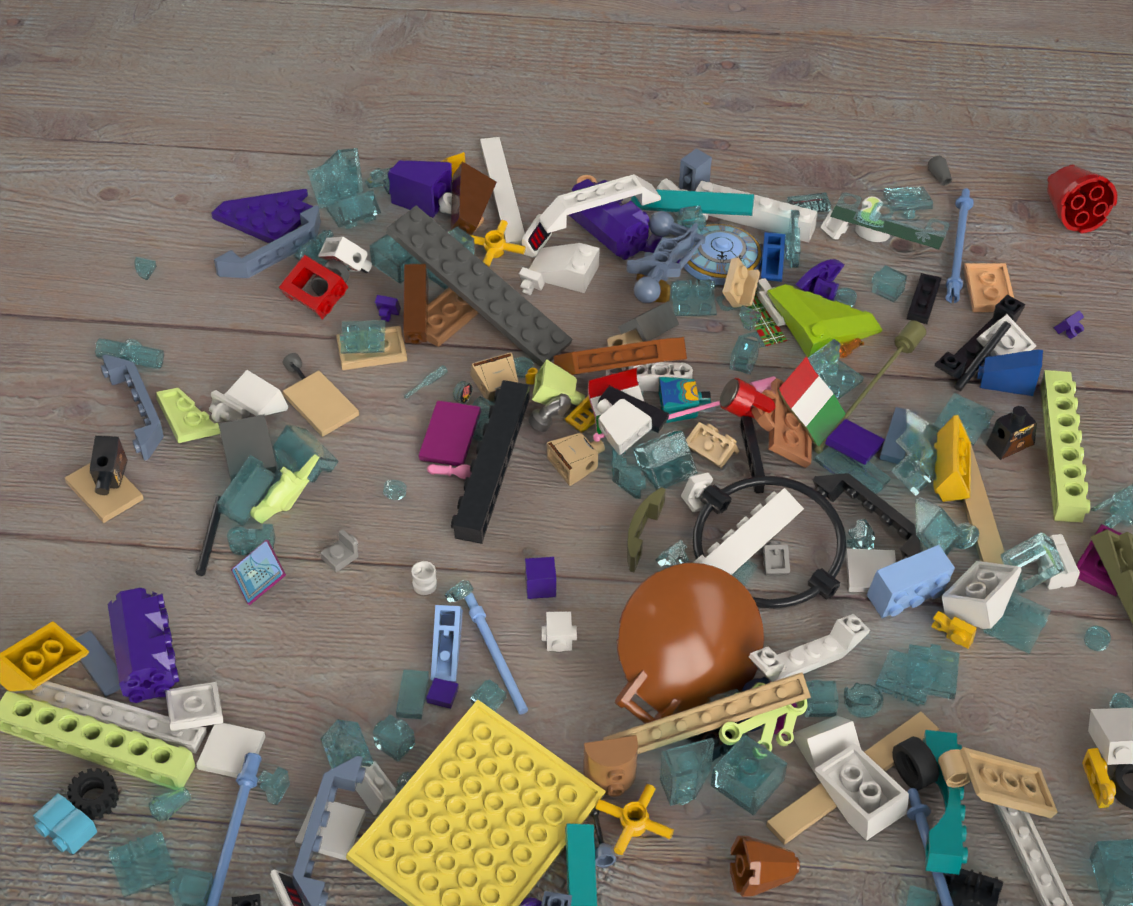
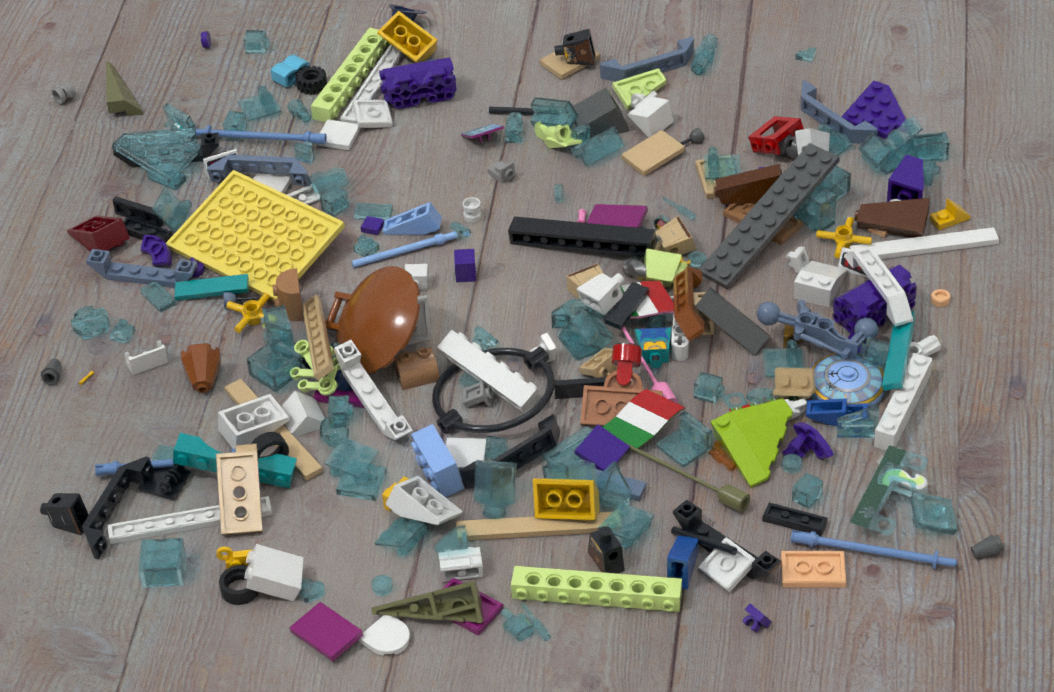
camera: 95 degrees right, 5 degrees down
olive slope [627,487,666,573] -> none
sand blue brick [679,148,712,191] -> none
clear light blue tile [787,192,831,212] -> none
red cone [1047,164,1118,233] -> none

